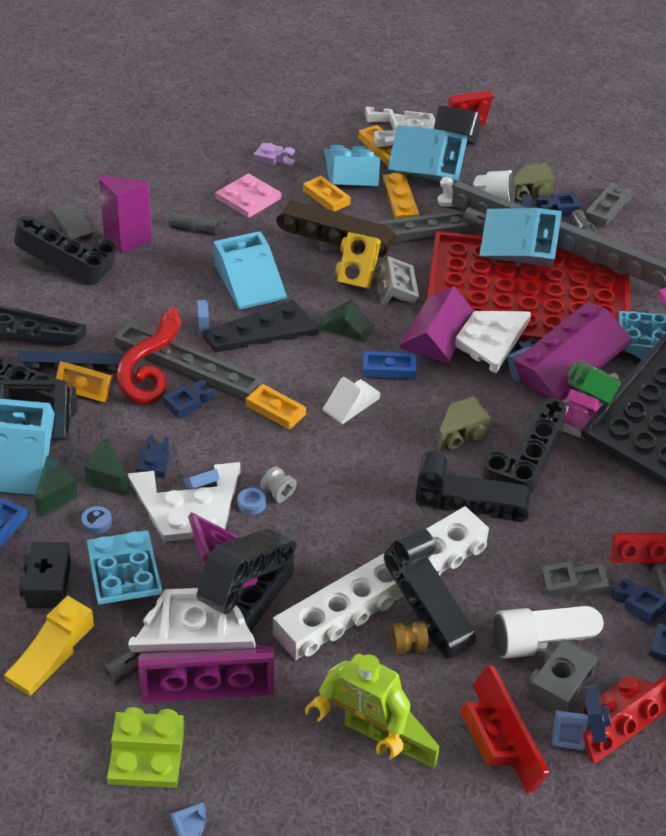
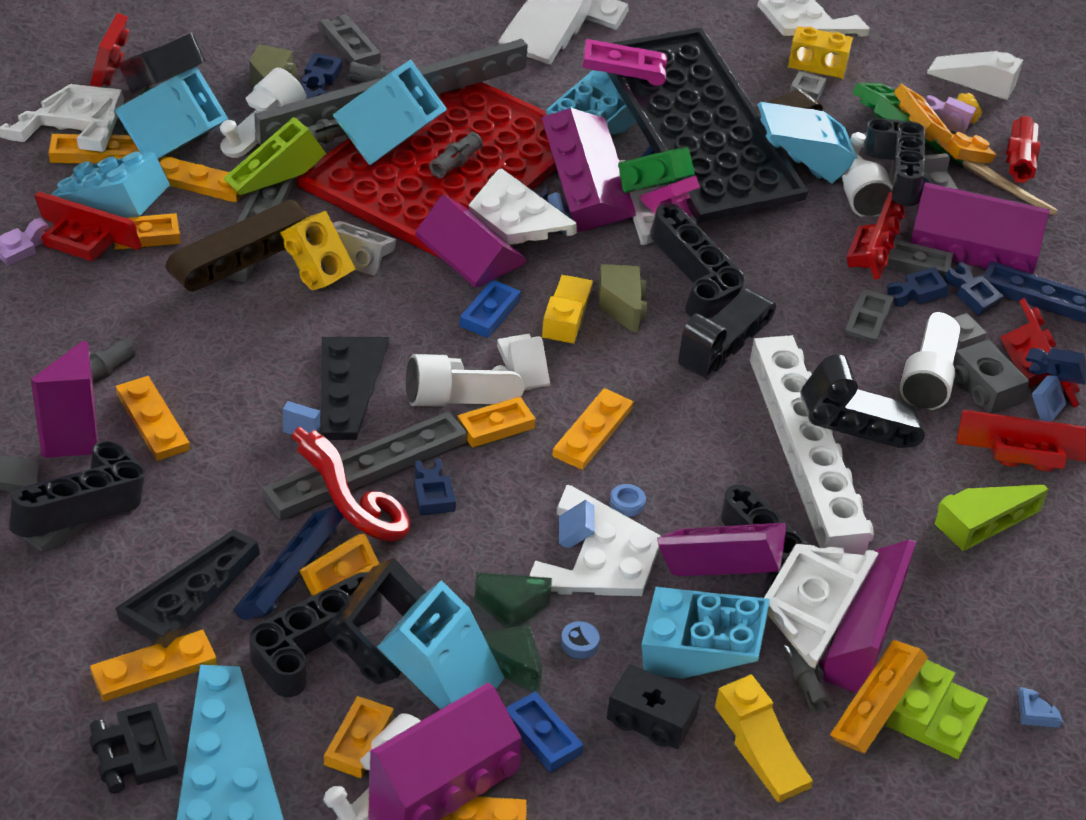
camera: 65 degrees left, 0 degrees up
dark blue plate [136,435,170,478] -> none
black beam [196,528,296,615] -> none
medium azure slope [214,231,287,310] -> none
bright pink plate [215,173,281,218] -> none
light grey wheel [260,466,297,503] -> none
lime torso [305,654,410,760] -> none
clear green slope [318,299,374,343] -> none
pearl gold wheel [391,621,428,656] -> none
none -> red bracket [34,191,142,261]
none -> light orange plate [116,376,190,461]
none -> lime slope [223,117,326,195]
none -> white piece [406,354,525,407]
none -> dark grey pin [429,132,483,178]
none -> yellow slope [542,275,593,344]
none -> light orange plate [552,388,634,470]
none -> light orange plate [830,640,928,754]
none -> light grey plate [953,313,987,349]

